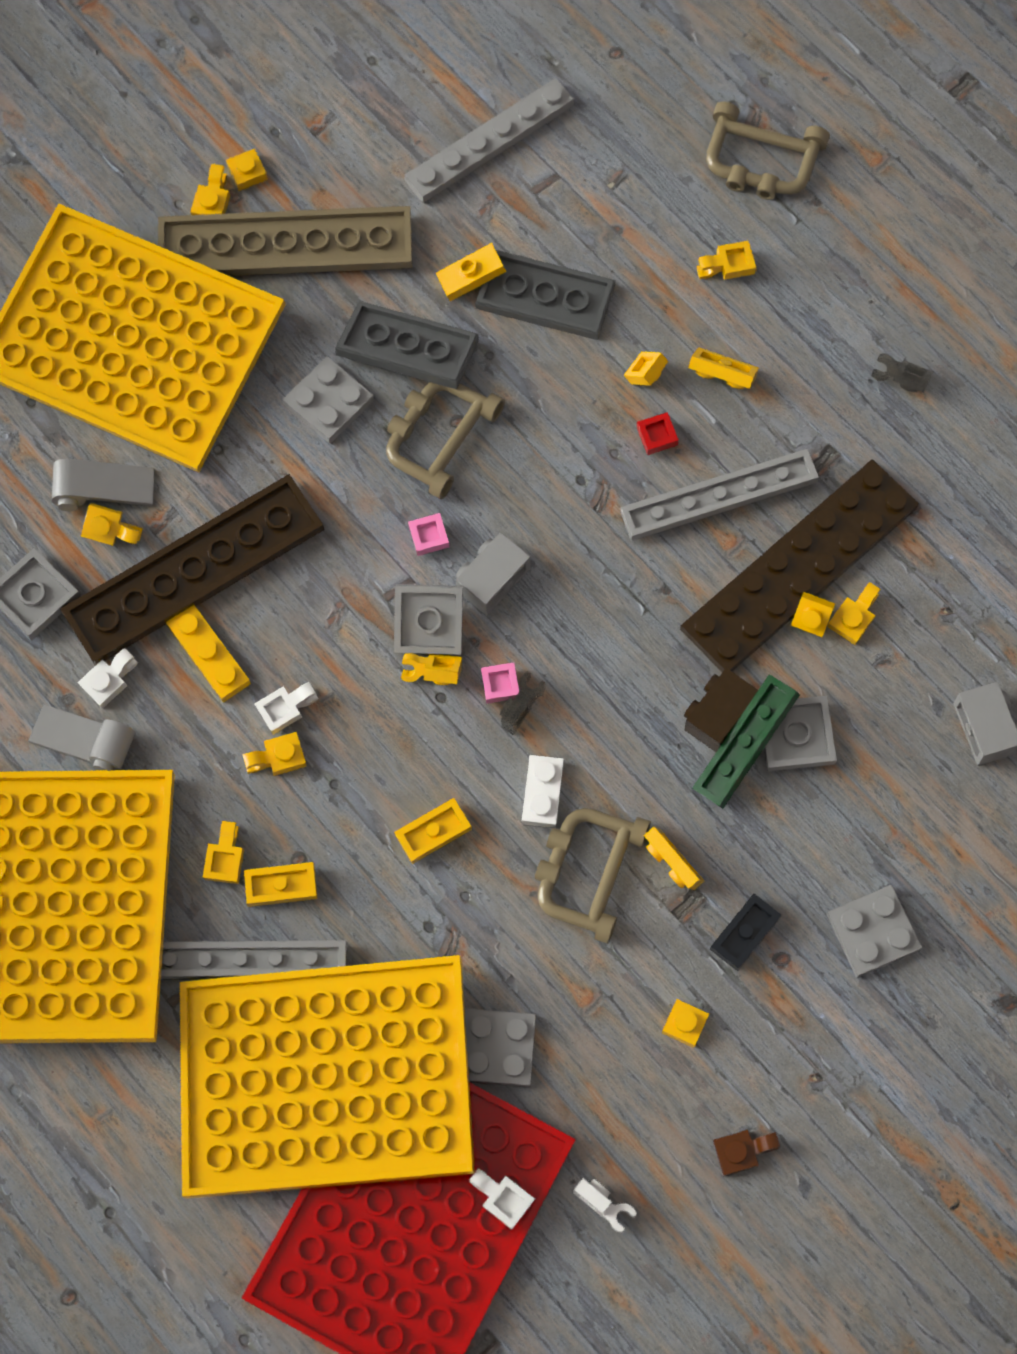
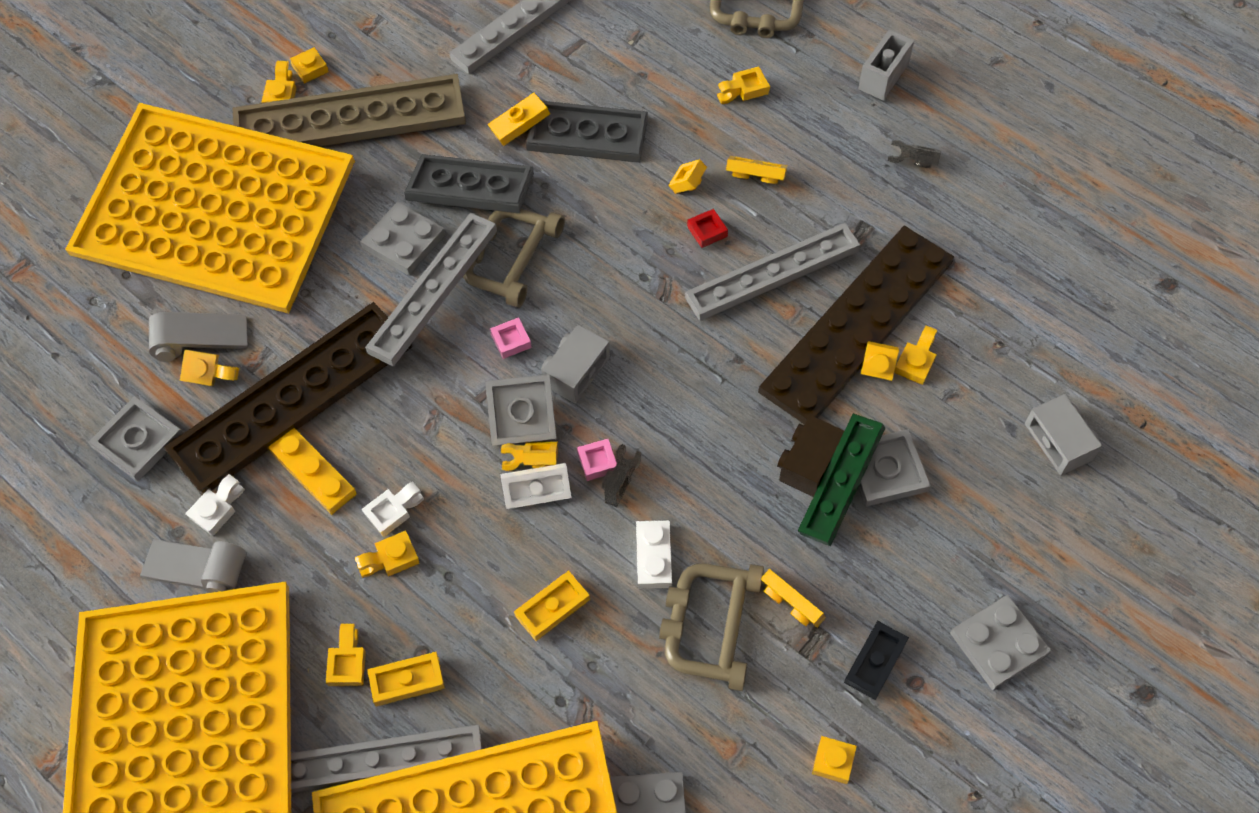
camera: 10 degrees left, 10 degrees down
none -> light grey plate [365,212,497,367]
none -> white plate [500,463,572,509]
none -> light grey brick [858,30,914,101]

